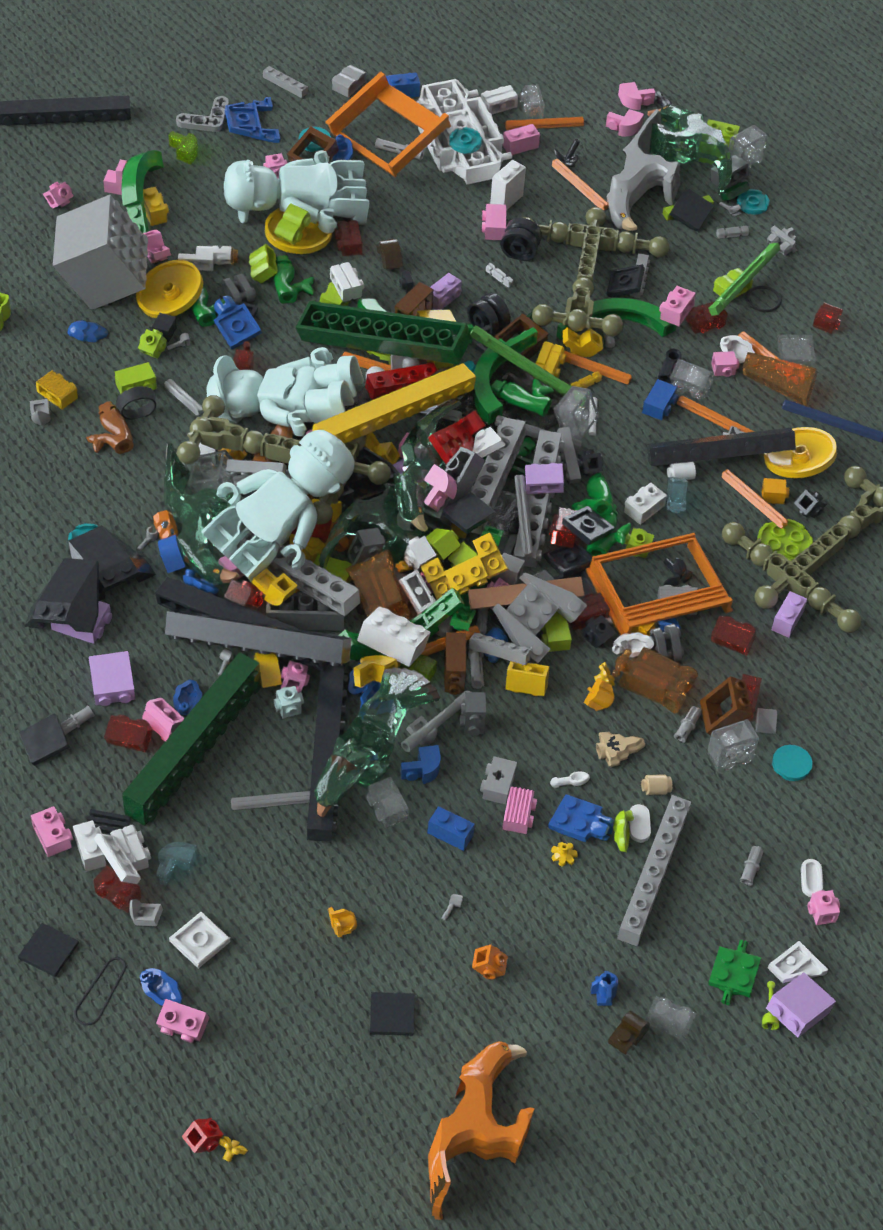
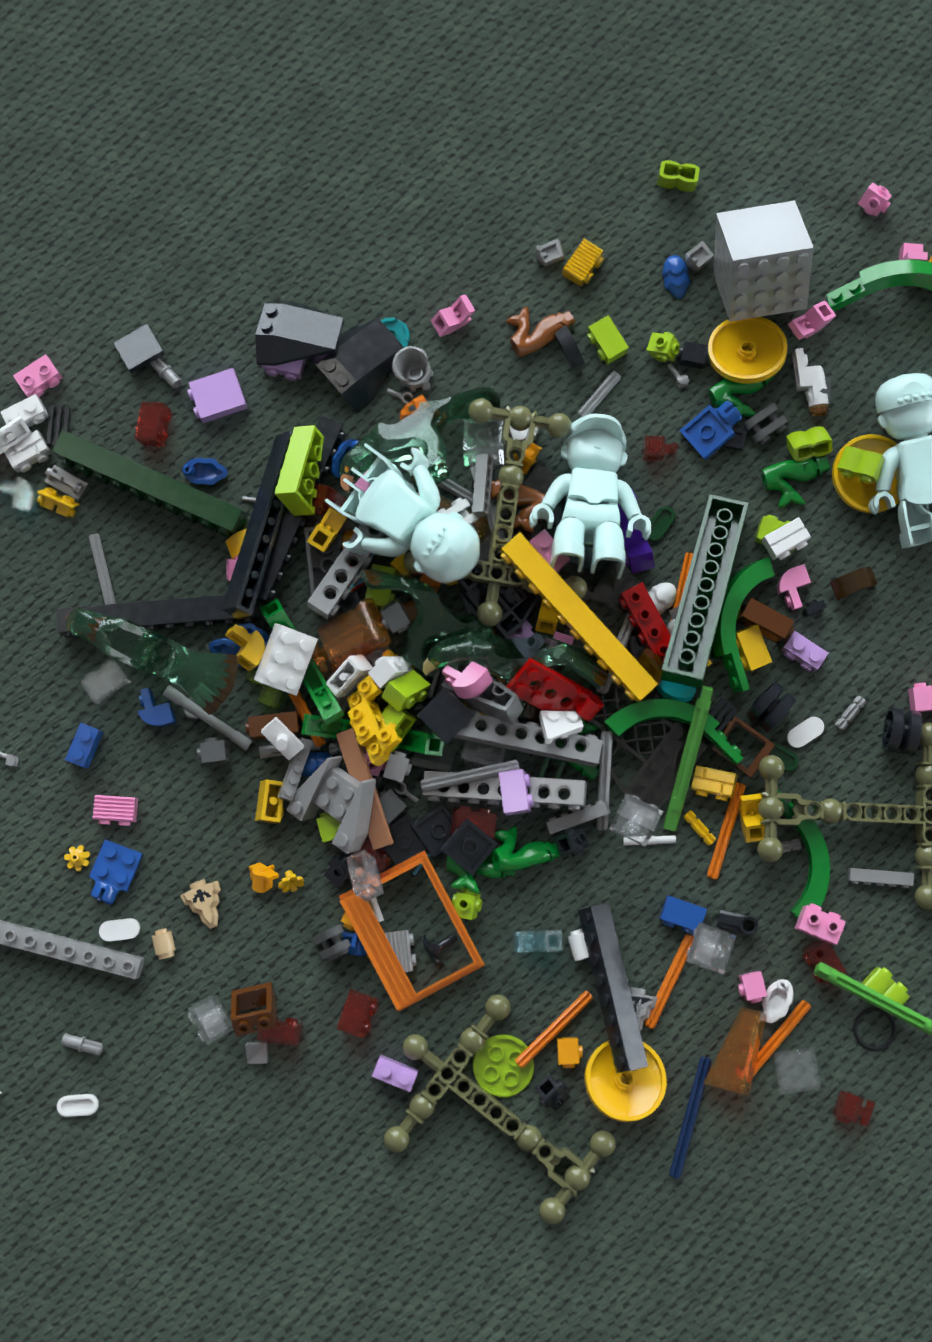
camera: 90 degrees right, 30 degrees up
bright pink brick [142,697,185,742] -> none
yellow brick [143,187,169,226] -> none
blue brick [158,535,186,573] -> none
light aqua brick [274,686,304,719] -> none
clear red brick [335,220,362,256] -> none
light grey brick [480,756,517,805] -> none
green piece [491,379,554,417] -> none
white piece [550,772,590,788] -> none
black tile [606,264,645,298] -> none
white arm [612,632,654,657] -> none
clear orange piece [612,647,698,713] -> none
lime arm [613,810,634,852] -> none
white brick [624,483,667,525] -> none
light grey axle [674,706,701,743] -> none
teal tile [772,745,813,781] -> none
bright pink brick [808,890,840,925] -> none
none -> yellow hinge [37,488,80,518]
none -> light grey hinge [44,465,88,500]
none -> white tile [261,717,304,760]
none -> lime wedge [275,425,324,516]
none -> clear brick [346,850,384,901]
none -> light grey hair [392,346,433,391]
none -> bright pink brick [431,295,475,337]
none -> light grey plate [685,241,714,271]
none -> bright pink brick [777,564,811,611]
none -> white tile [787,717,824,748]

